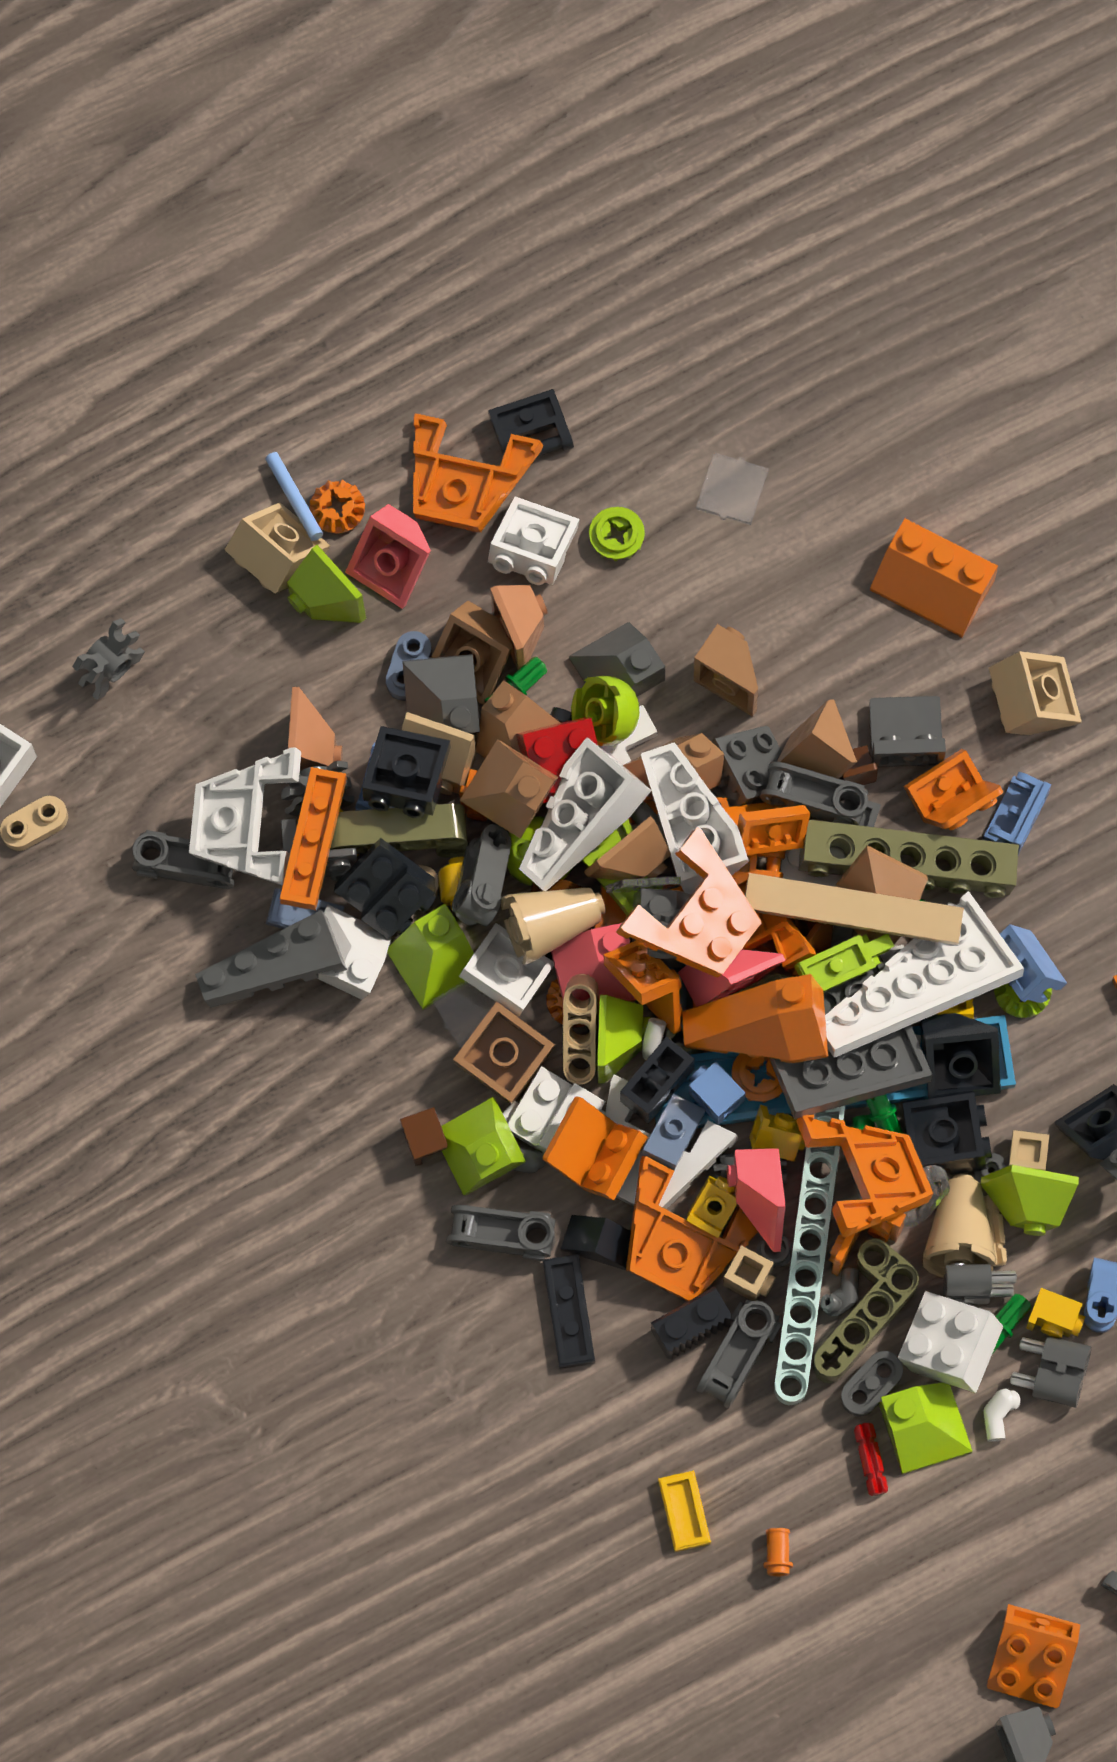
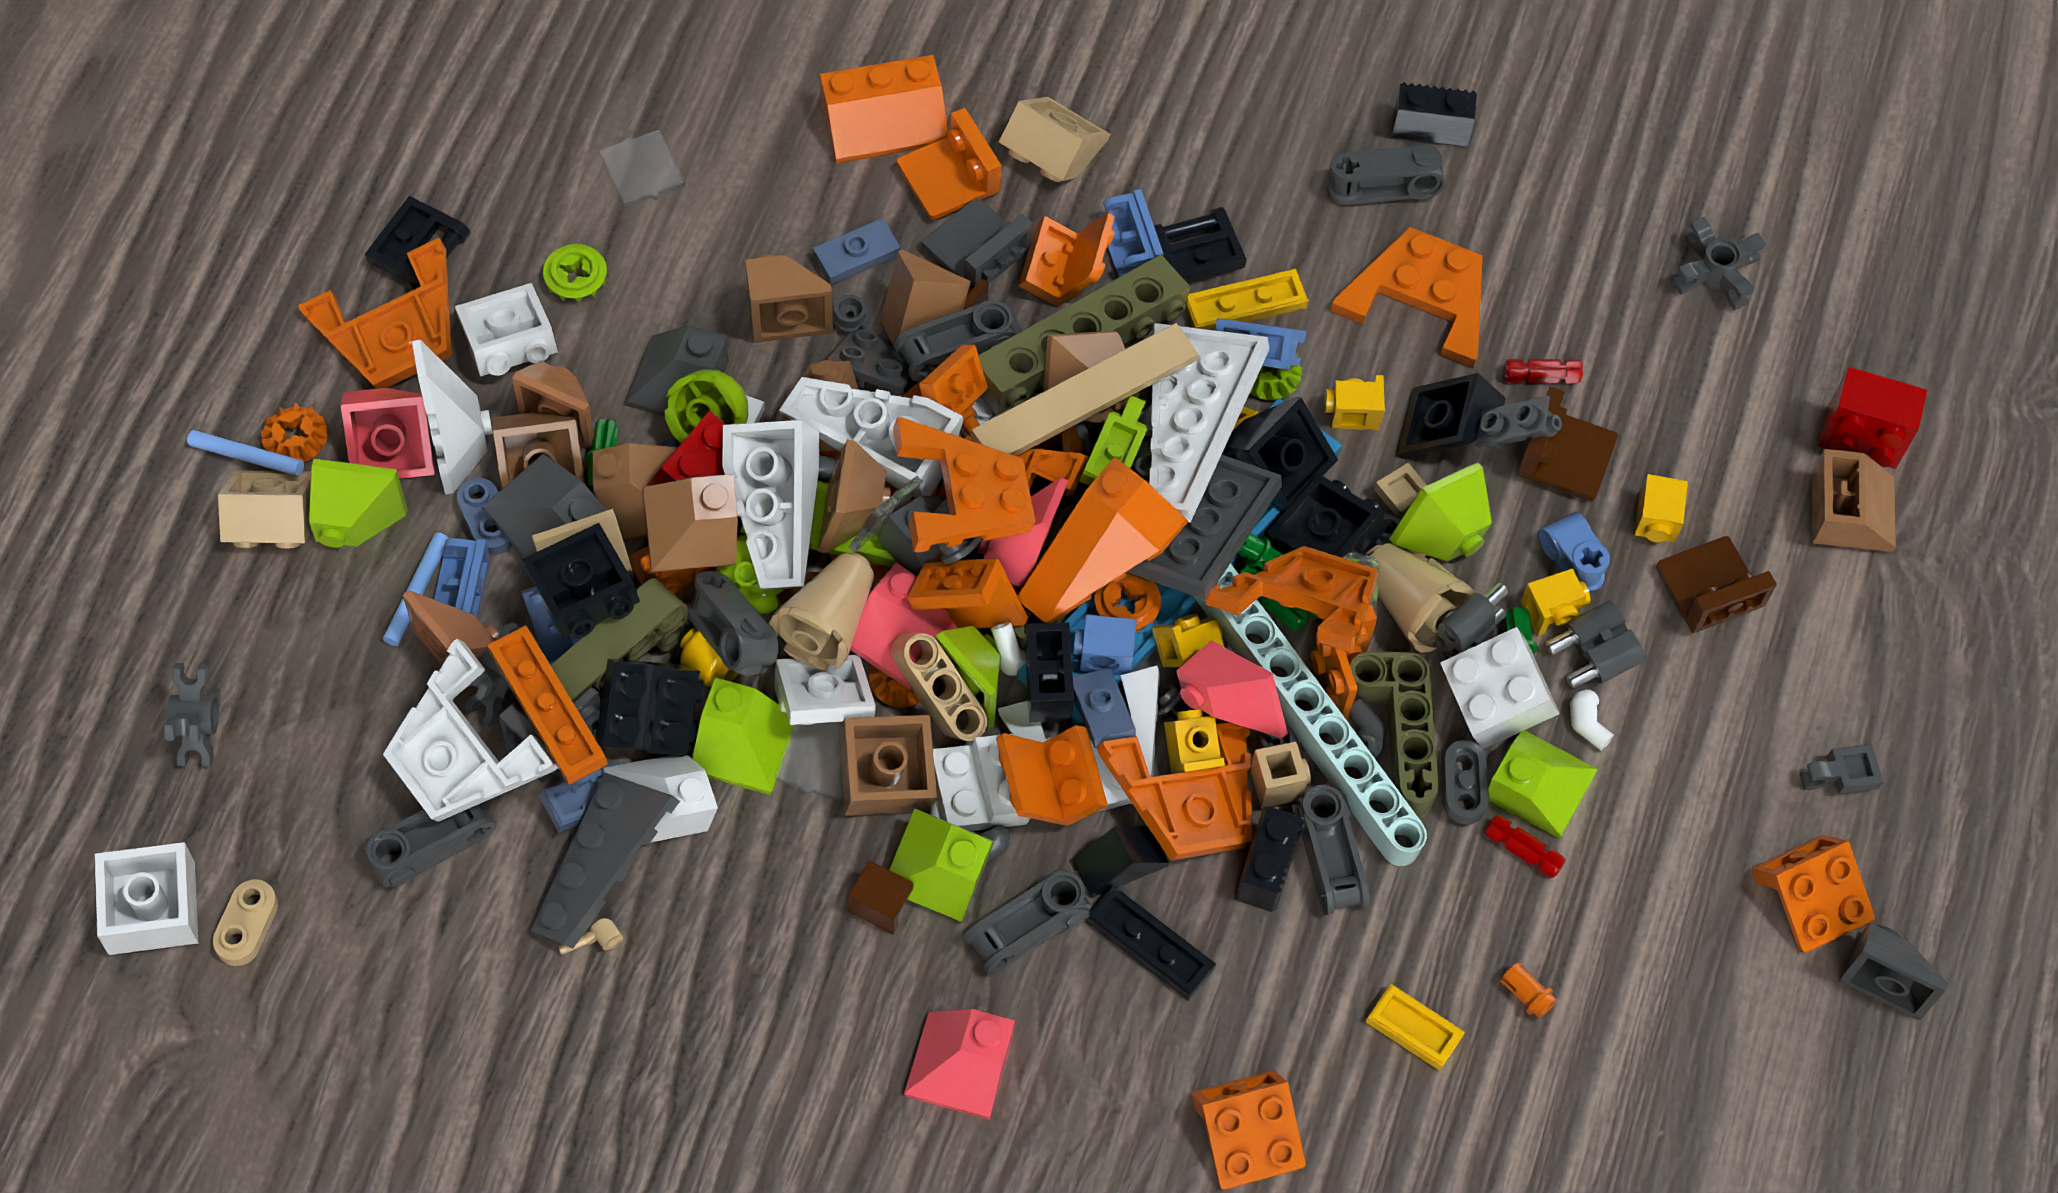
camera: 50 degrees left, 10 degrees down
none -> light blue bar [383,532,449,646]
none -> white wedge [412,340,493,495]
none -> medium blue hinge [434,538,490,619]
none -> tan hand [558,918,623,955]
none -> sand blue plate [813,218,901,285]
none -> dark grey plate [832,295,870,333]
none -> orange bracket [897,107,1002,220]
none -> coral slope [904,1009,1015,1120]
none -> black plate [1154,207,1247,283]
none -> yellow tile [1185,269,1308,330]
none -> orange bracket [1190,1070,1306,1190]
none -> yellow brick [1324,375,1385,430]

